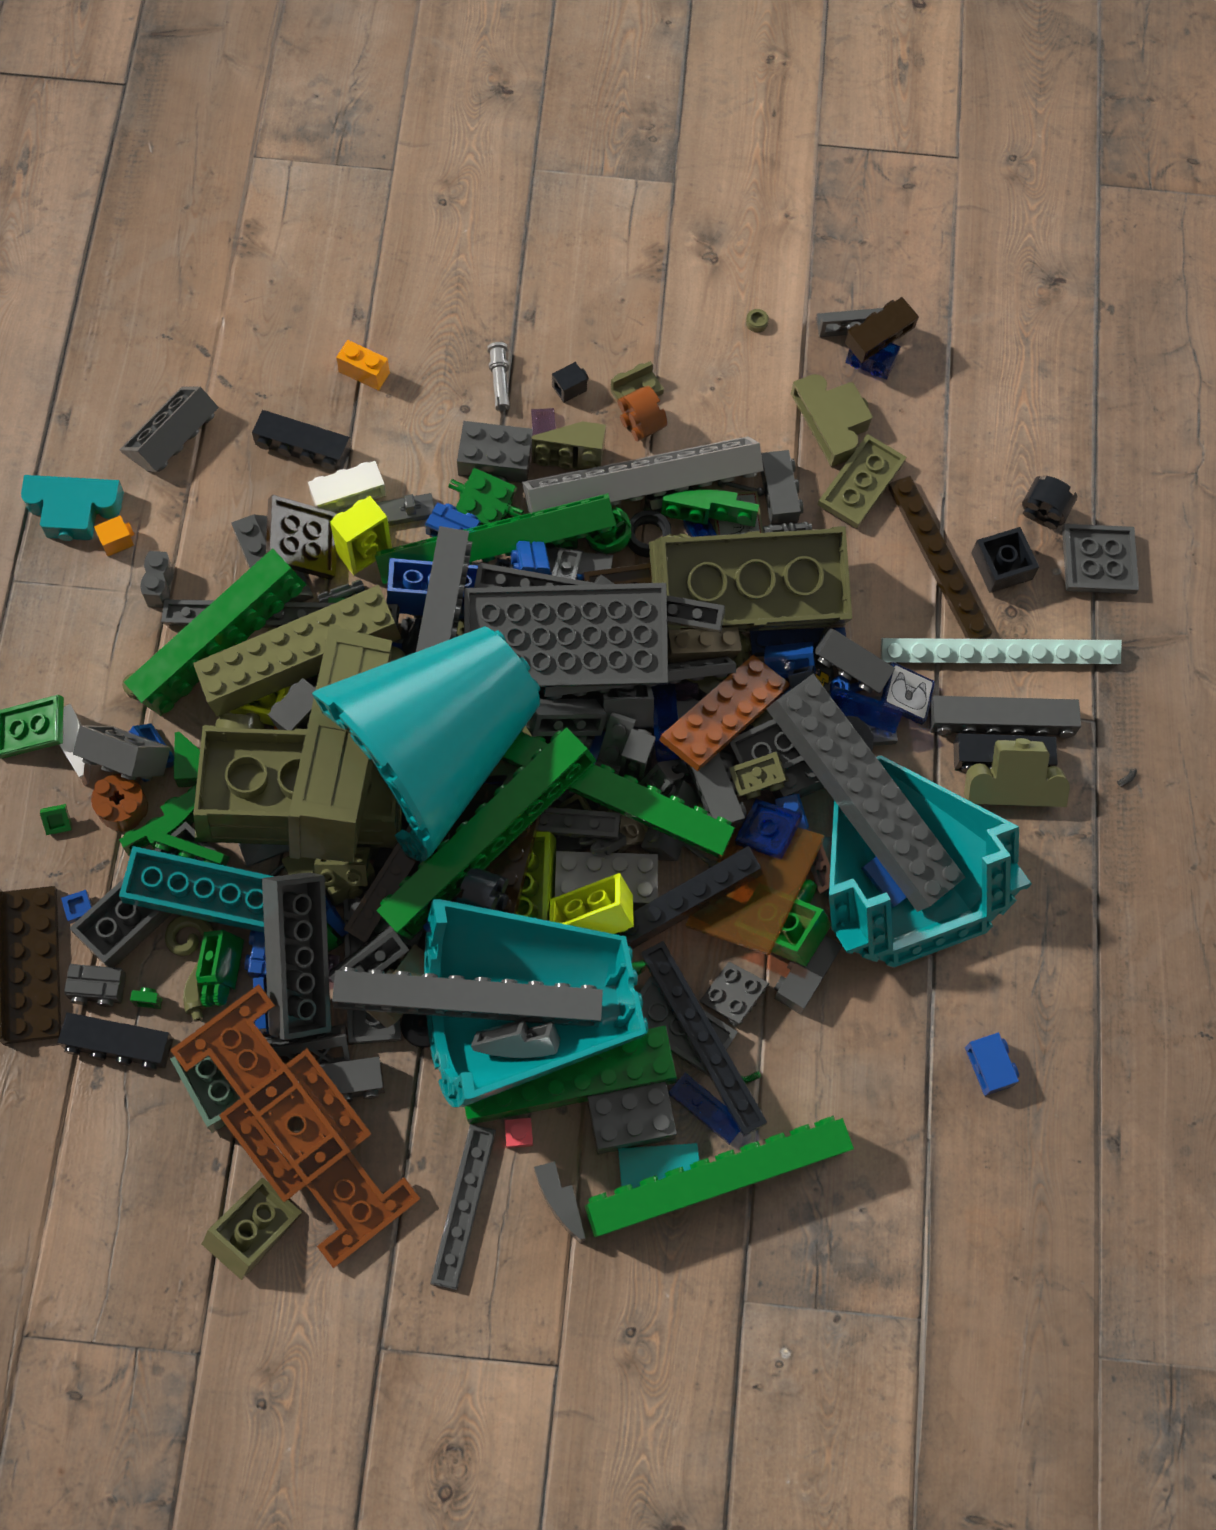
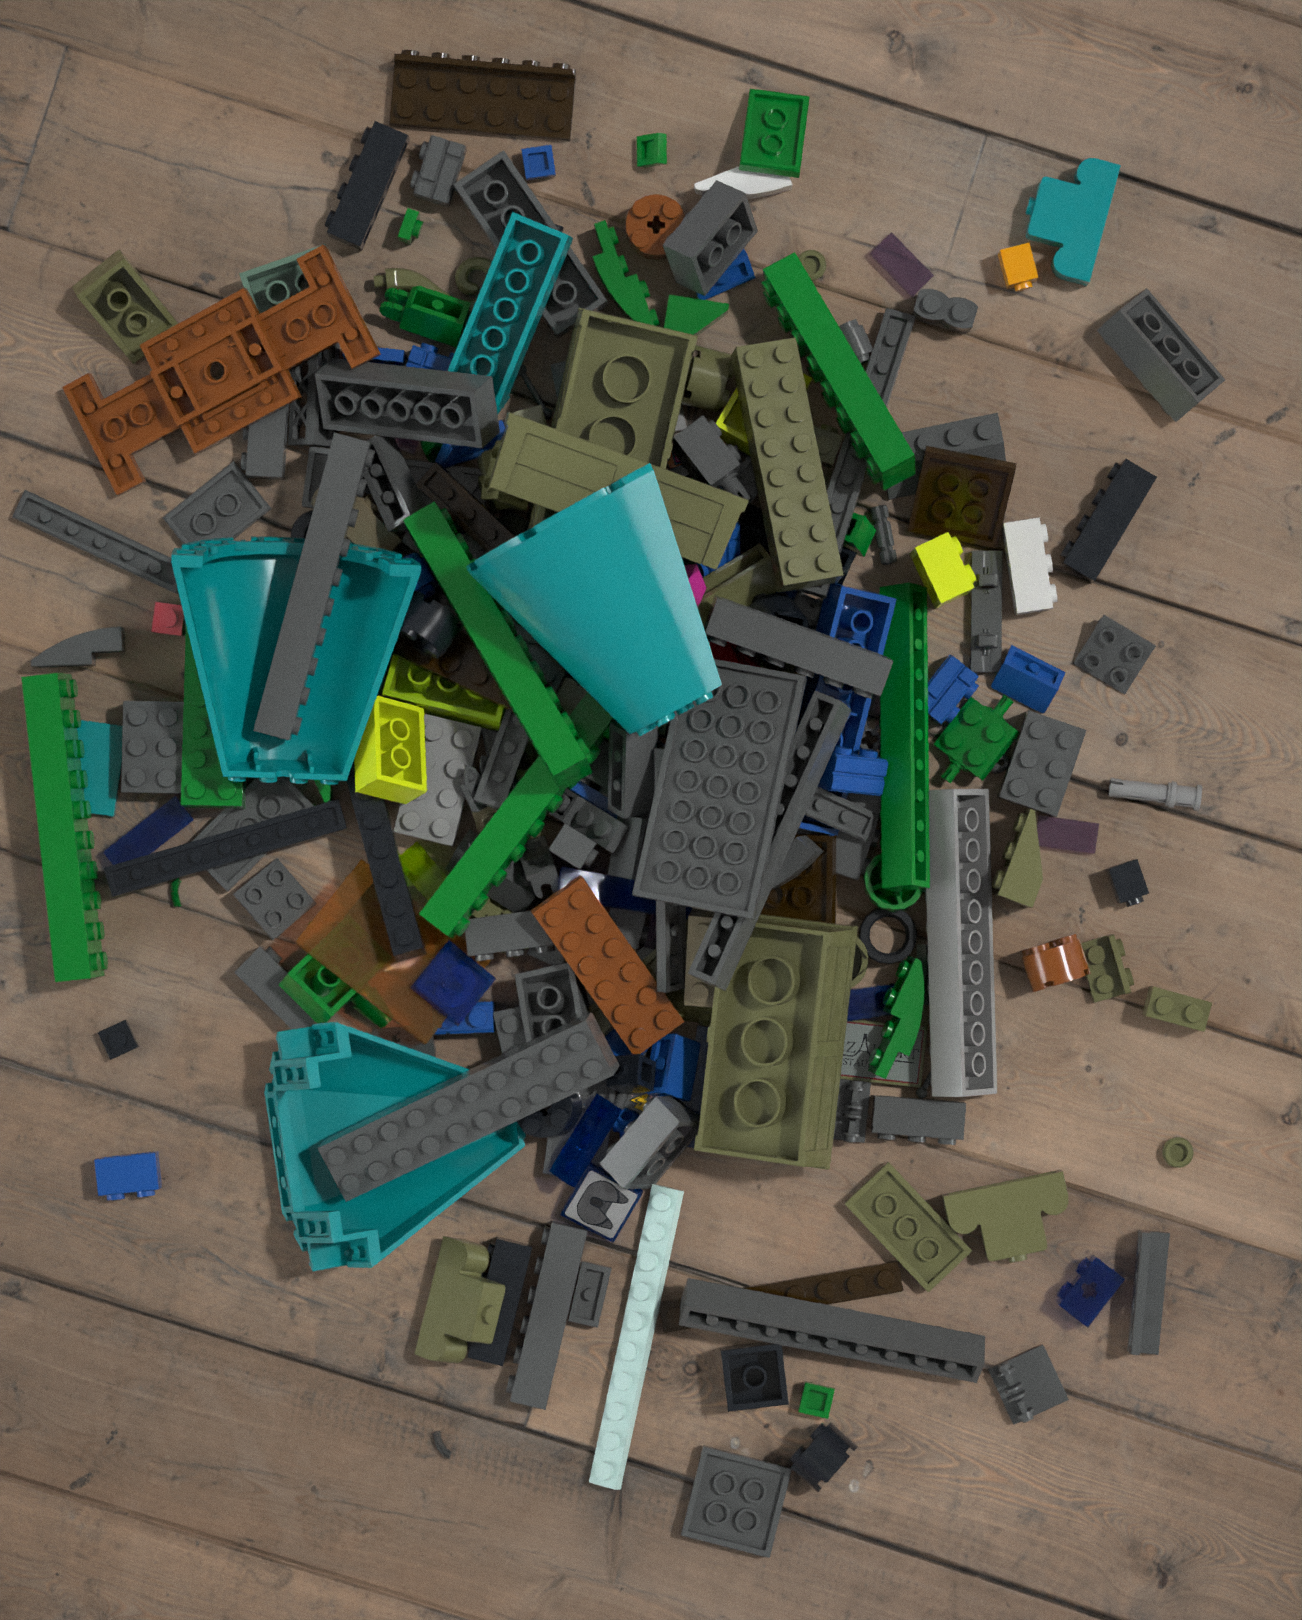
camera: 105 degrees right, 20 degrees up
green plate [148,829,230,866] -> none
light orange brick [336,340,390,391] -> none
dark grey slope [471,1019,561,1058] -> none
olive bracket [729,751,789,800] -> none
dark brown brick [845,297,919,363] -> none
blue tile [861,857,906,908] -> none
none -> black plate [98,1019,139,1060]
none -> dark grey tile [163,461,272,544]
none -> clear neon green slope [400,841,447,901]
none -> dark grey plate [568,1261,612,1328]
none -> dark grey brick [679,1278,985,1383]
none -> green plate [798,1381,835,1419]
none -> clear purple tile [870,232,934,298]
none -> dark grey hinge [988,1344,1069,1425]
none -> blue panel [991,645,1066,713]
none -> dark grey hinge [1073,615,1156,694]
none -> olive brick [1142,986,1212,1032]

